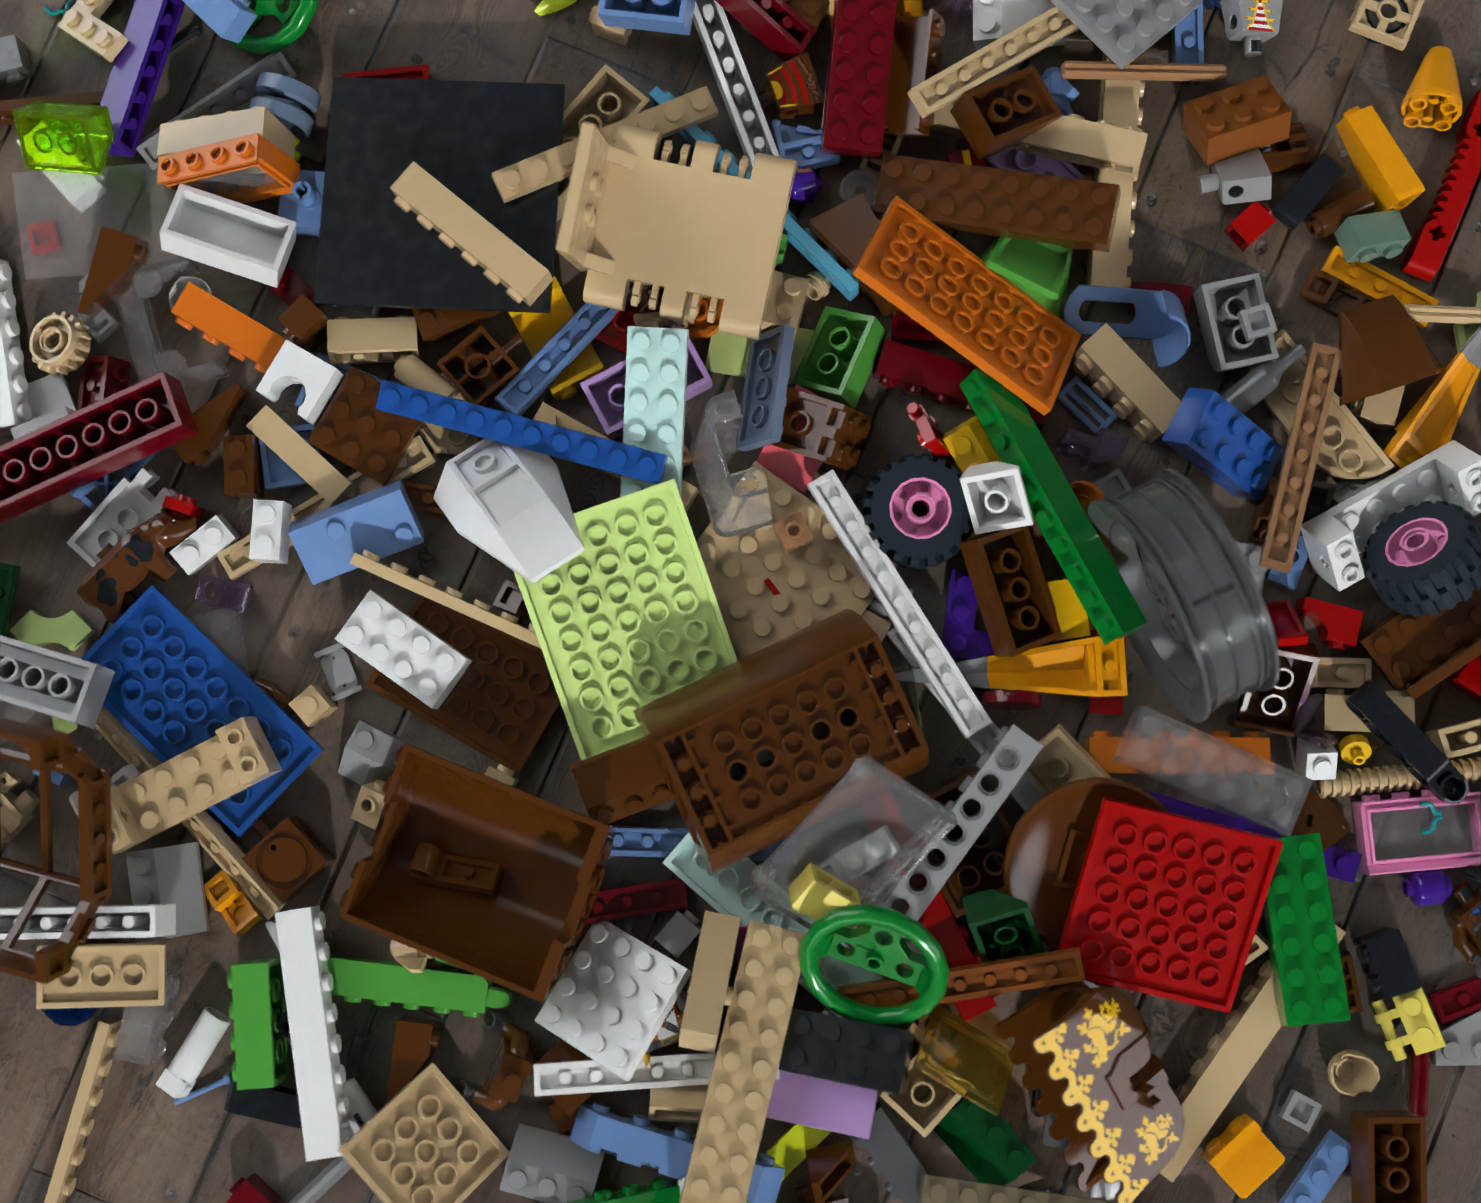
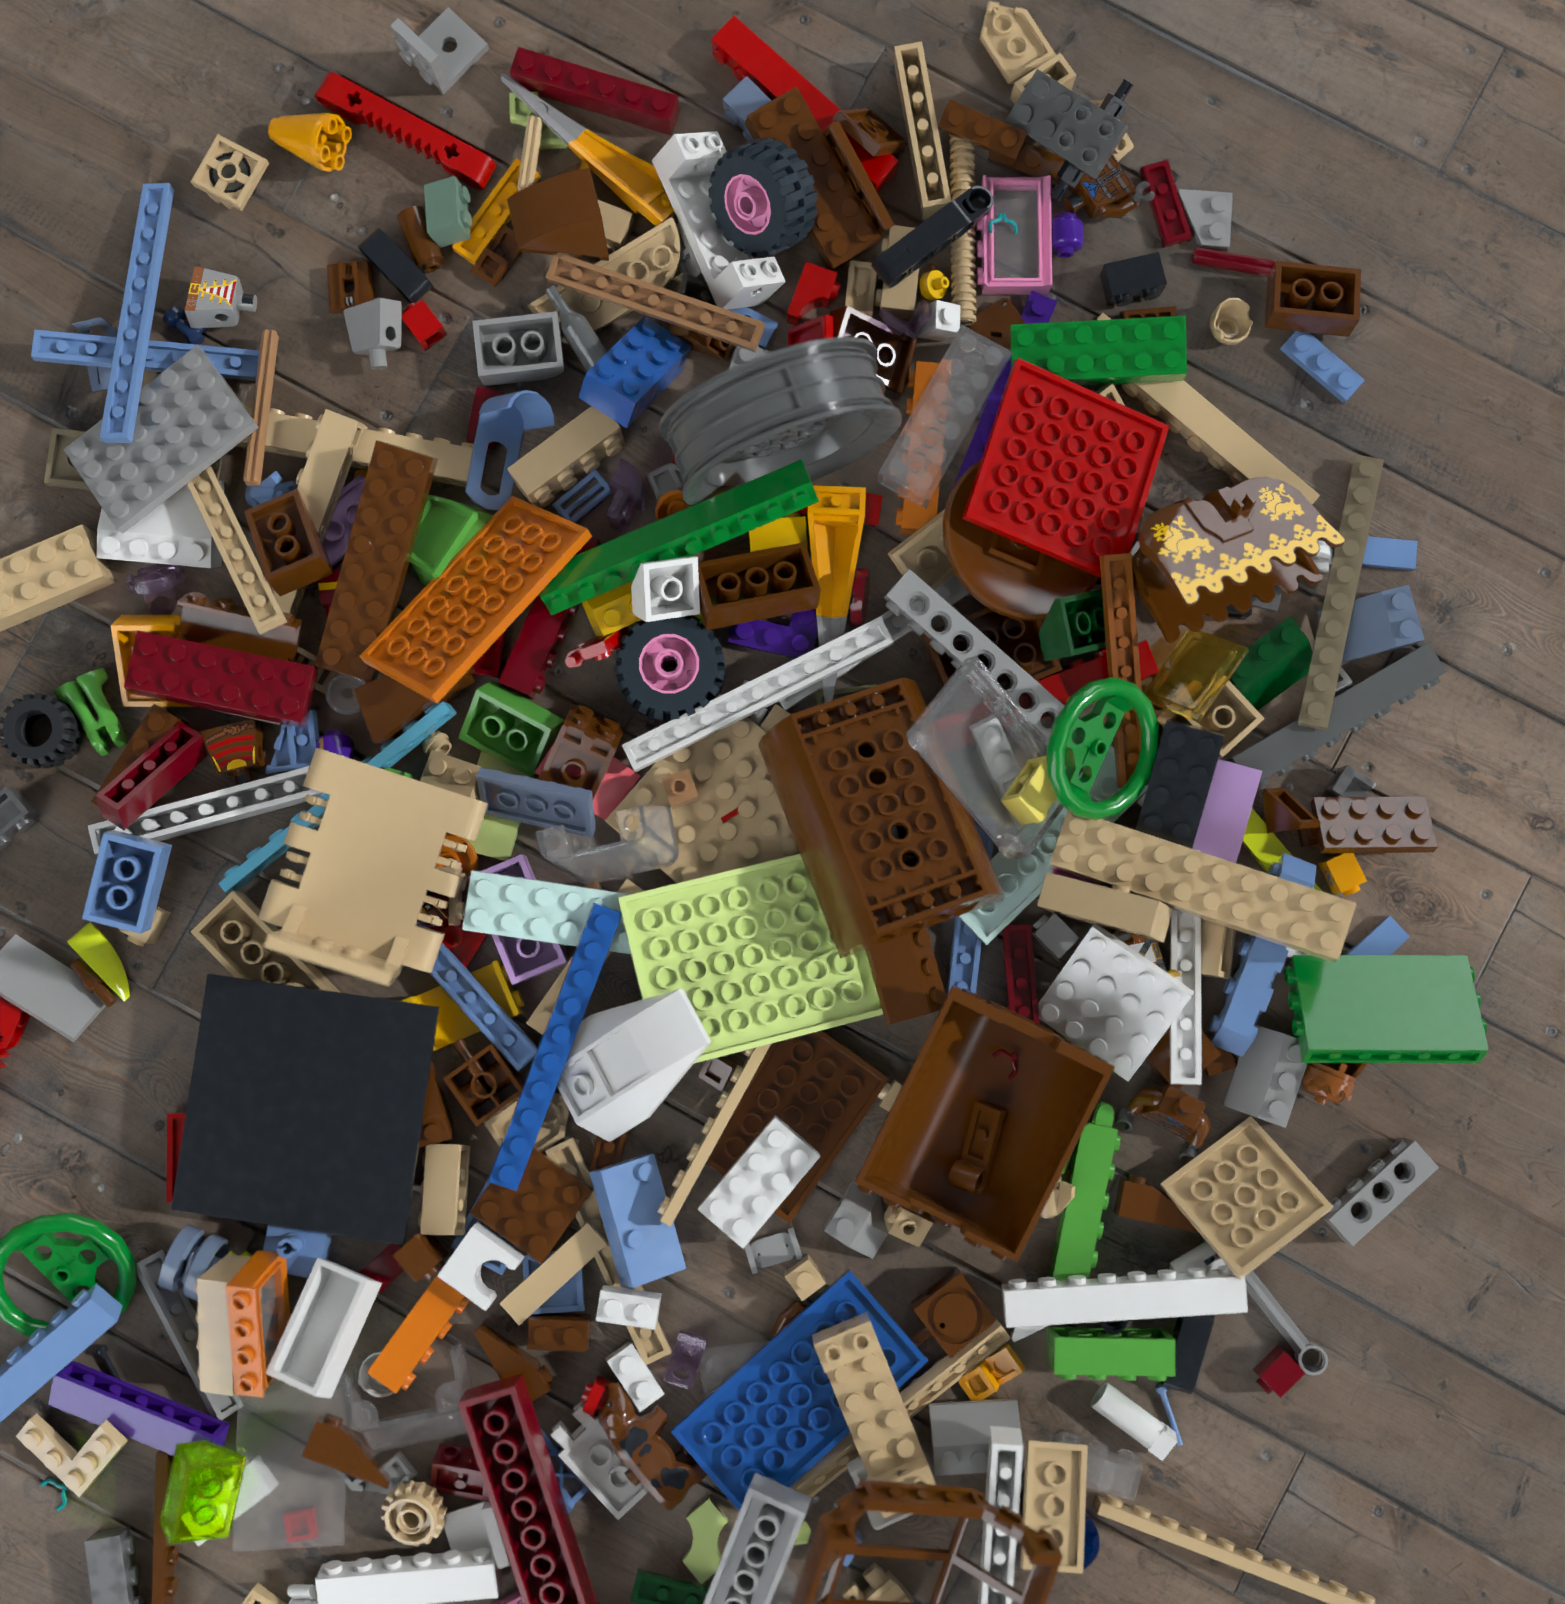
camera: 90 degrees left, 0 degrees up
tan brick [390,161,553,306] -> none
tan brick [394,354,459,398] -> none
tan plate [492,86,719,203] -> none
dark orange brick [1182,75,1292,166] -> none
light orange bracket [1200,1113,1285,1199] -> none
light grey plate [1237,302,1278,342] -> none
light grey plate [1278,1089,1322,1132] -> none
light orange slope [1336,105,1425,212] -> none
light yellow plate [1372,986,1447,1062] -> none
none -> dark red piece [992,1049,1019,1080]

